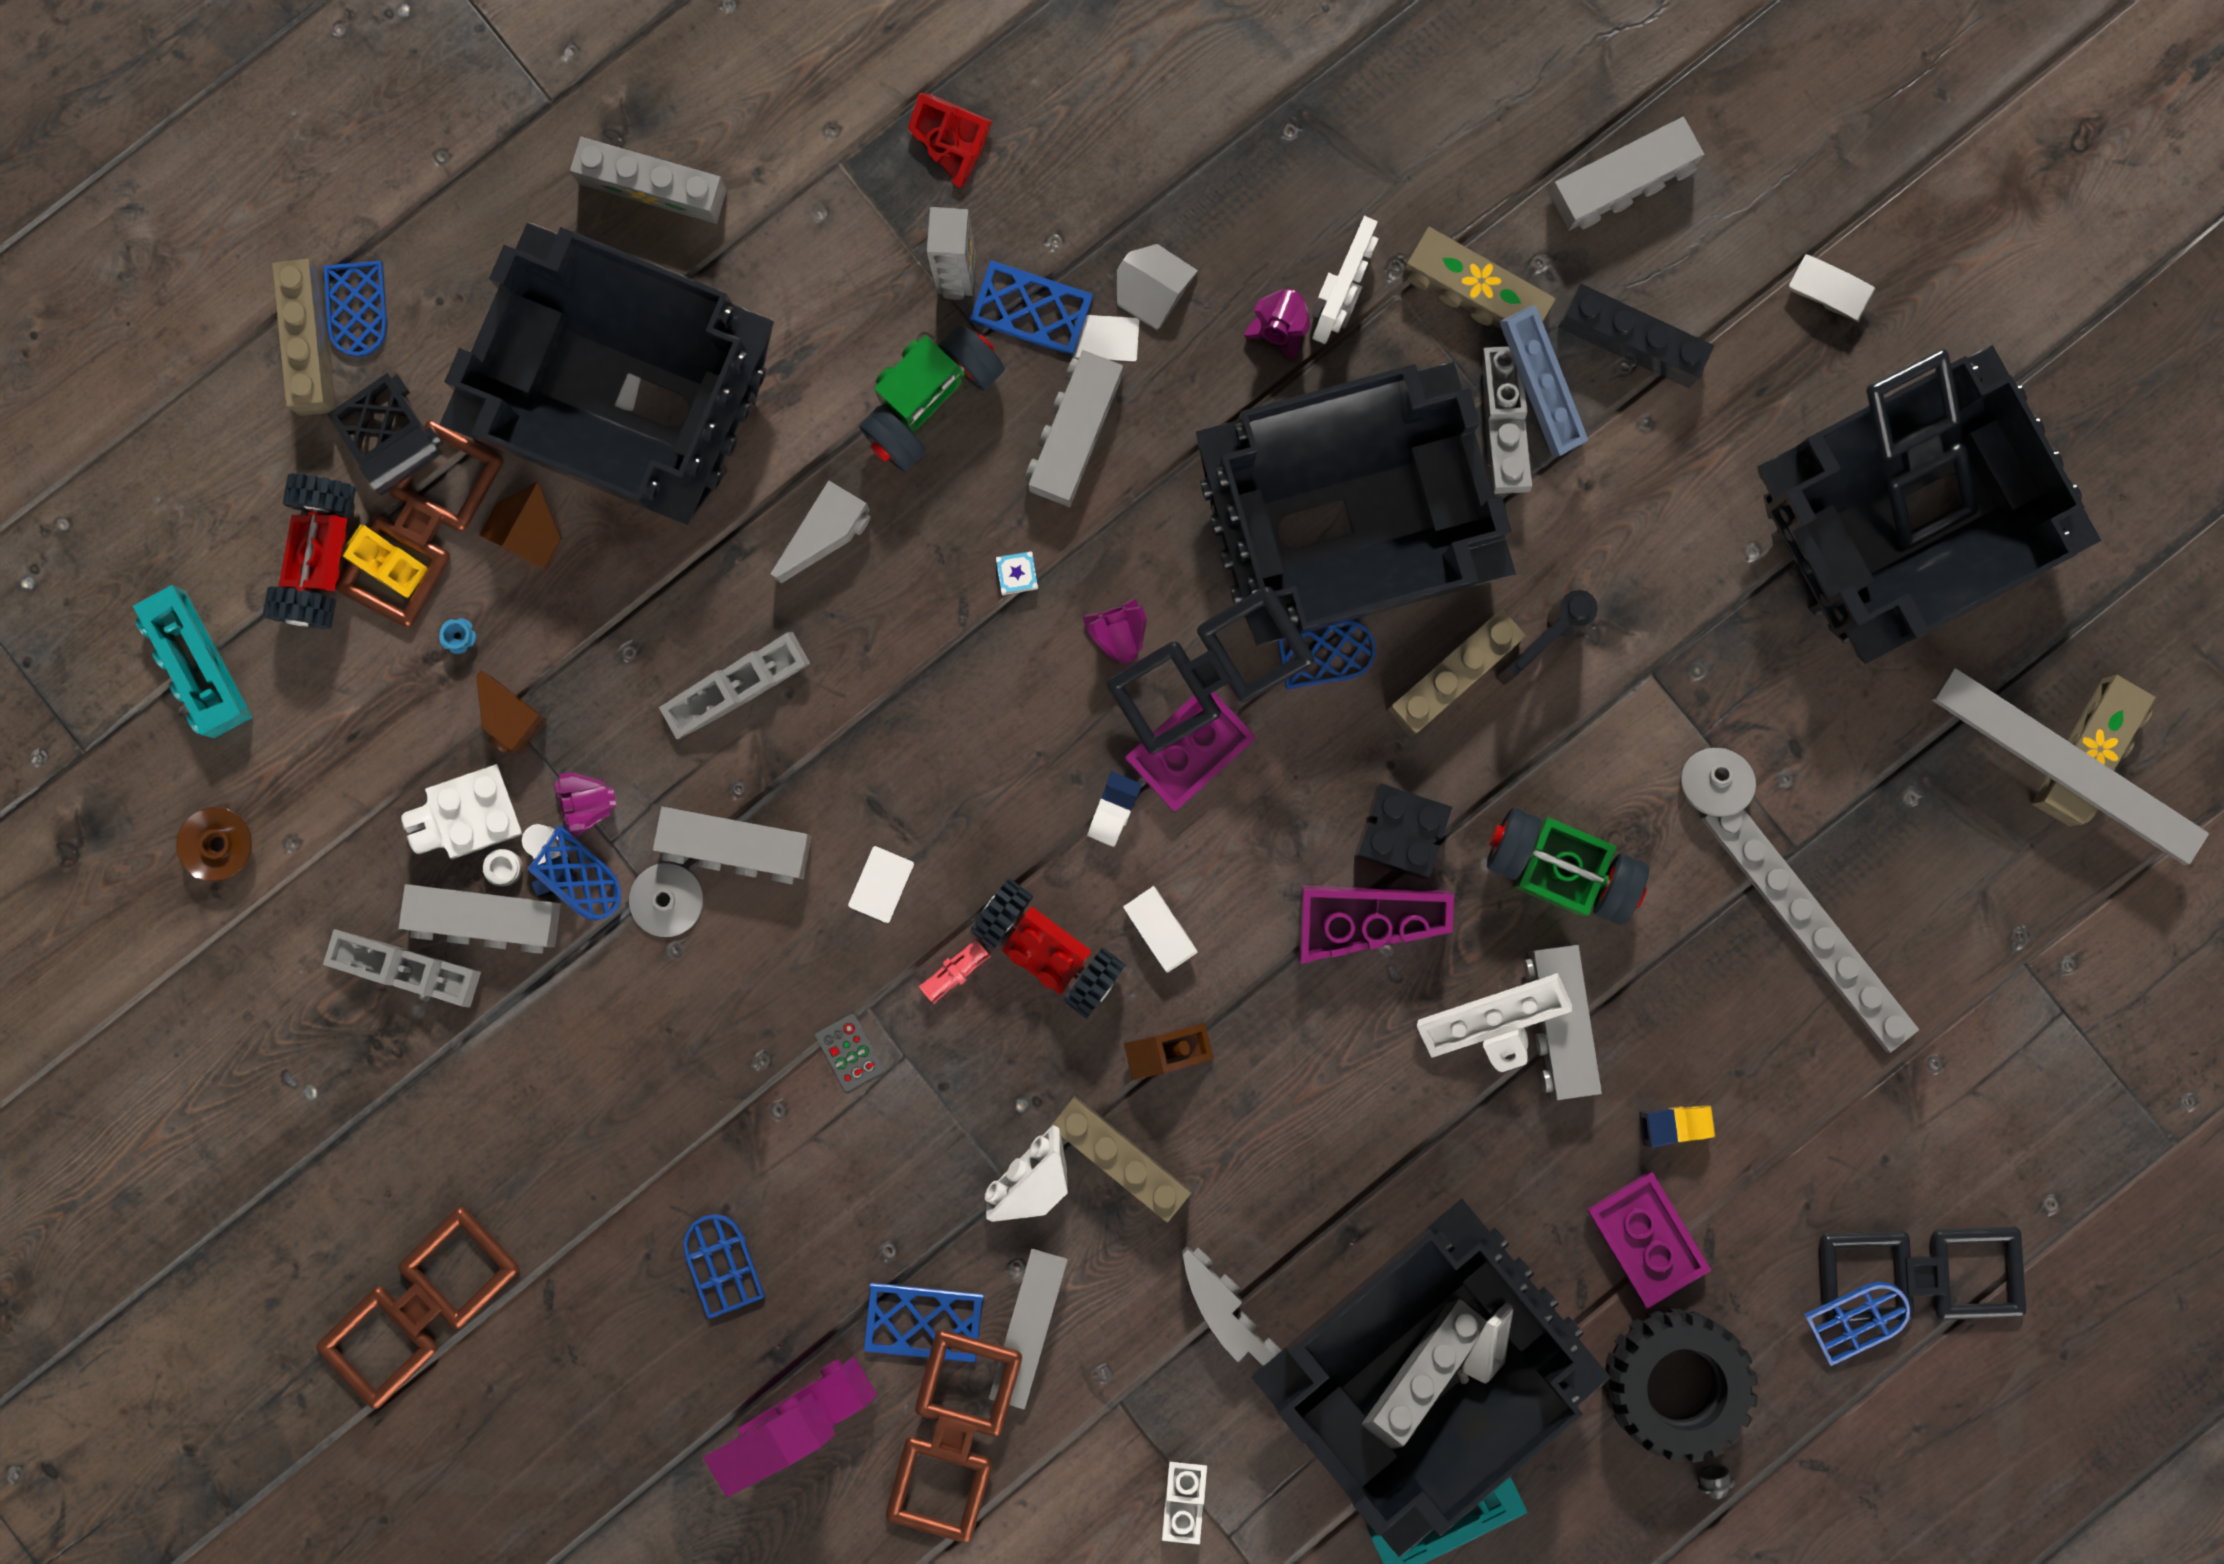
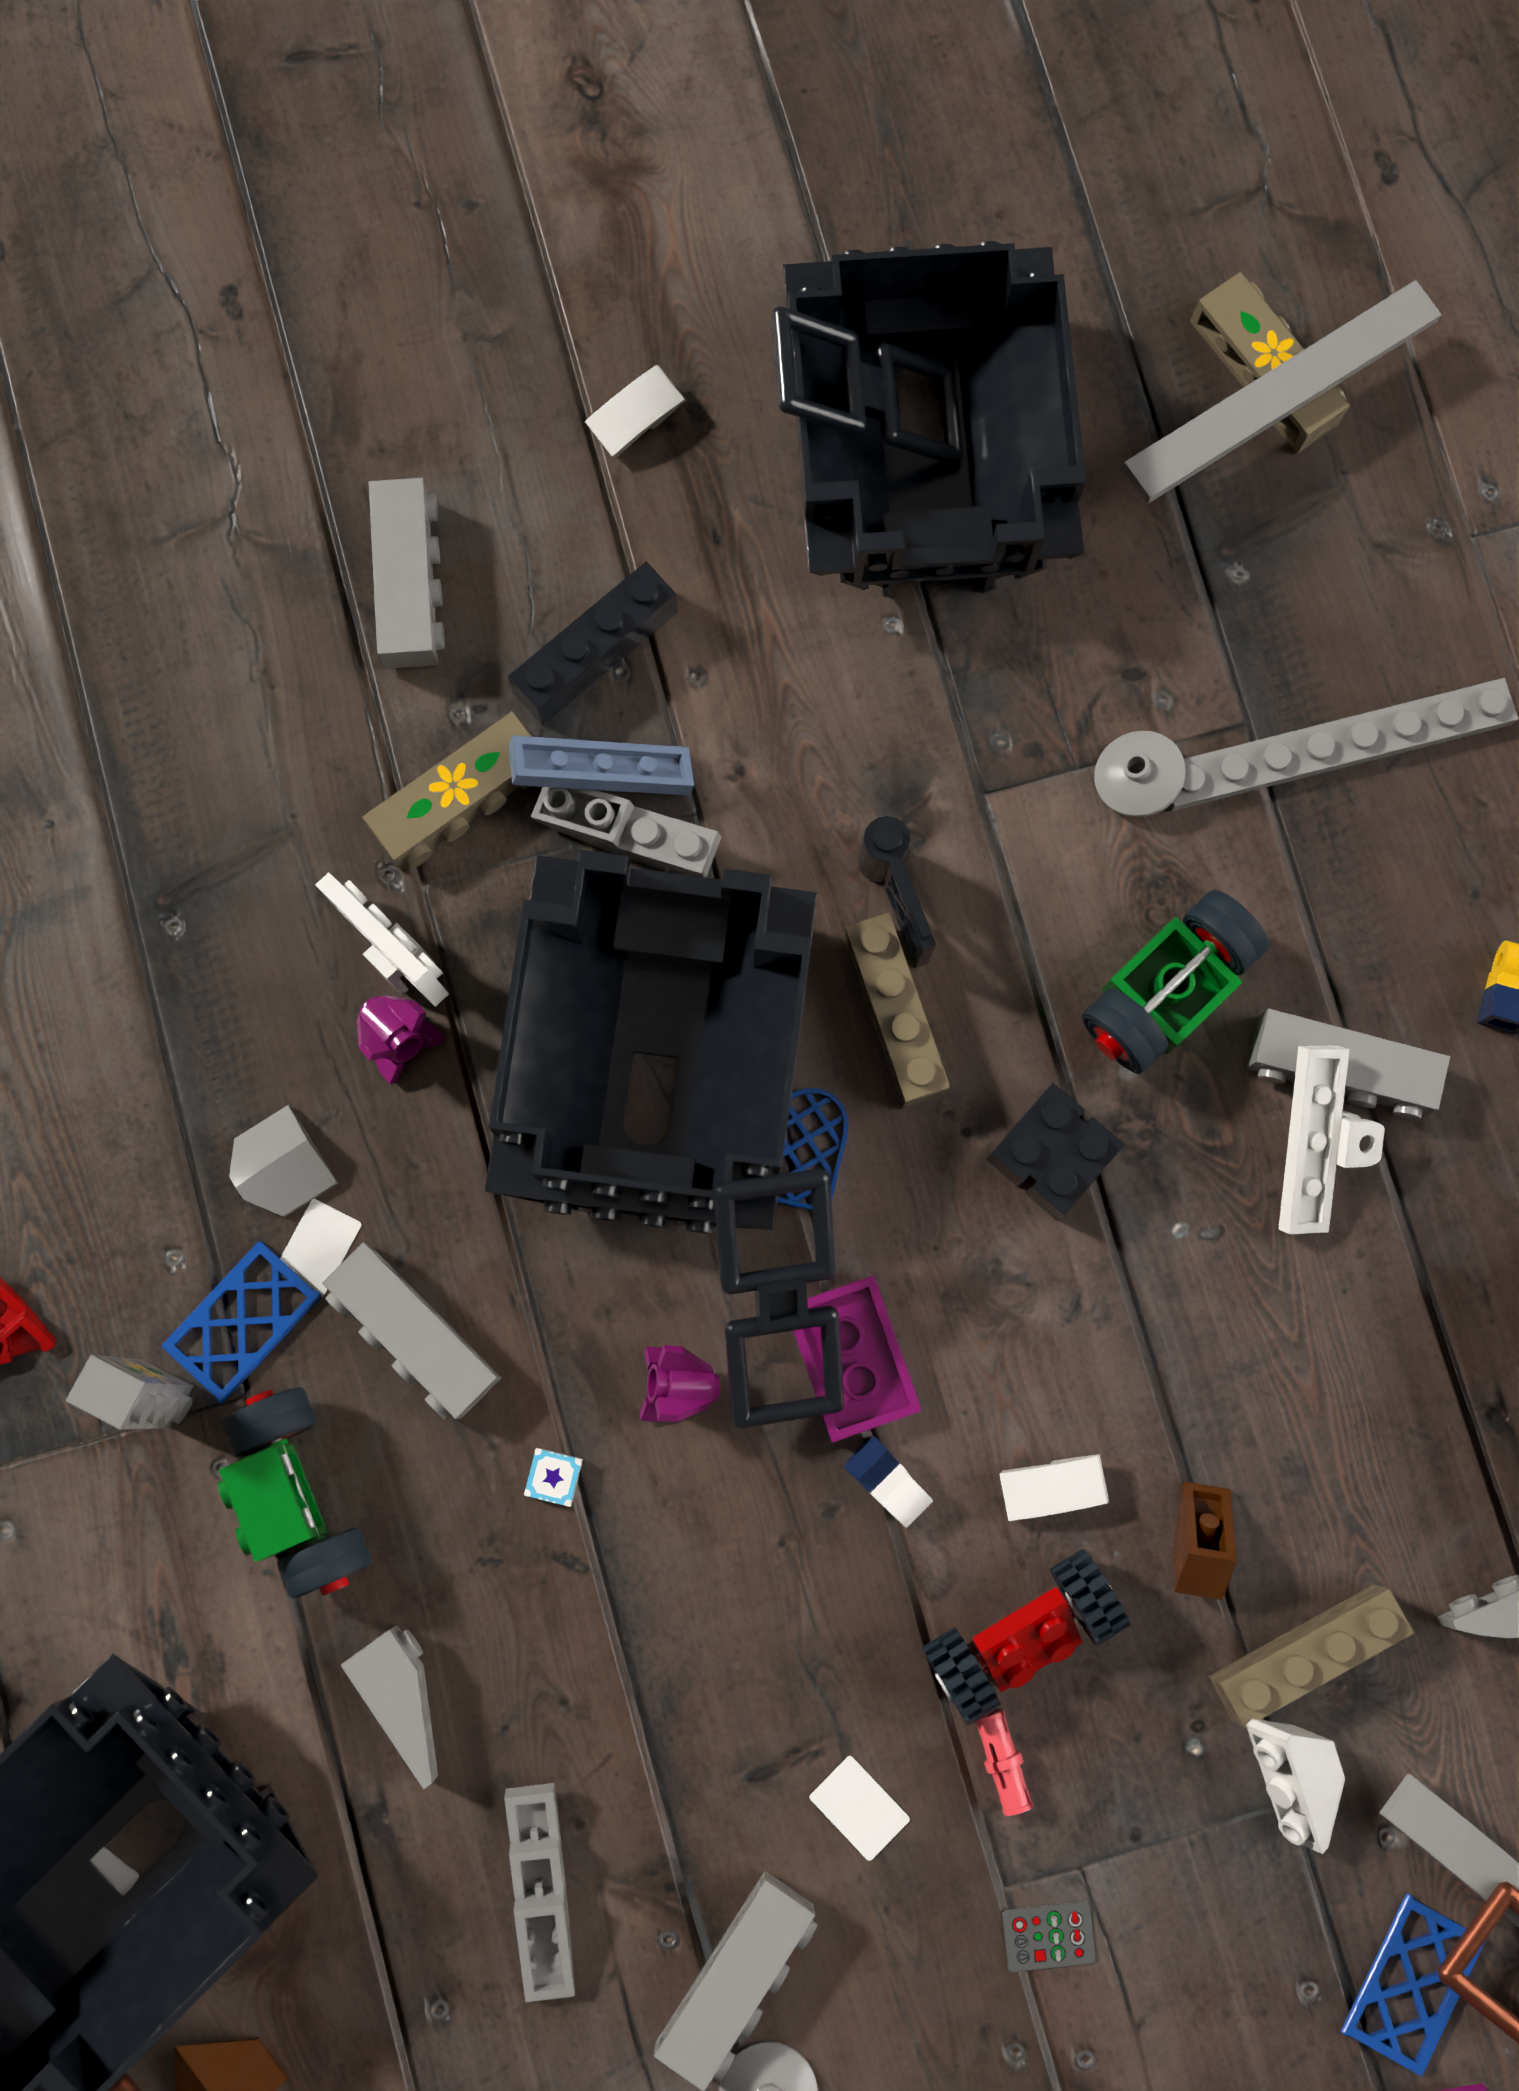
camera: 70 degrees left, 5 degrees down
magenta wedge [1298,885,1454,964] -> none

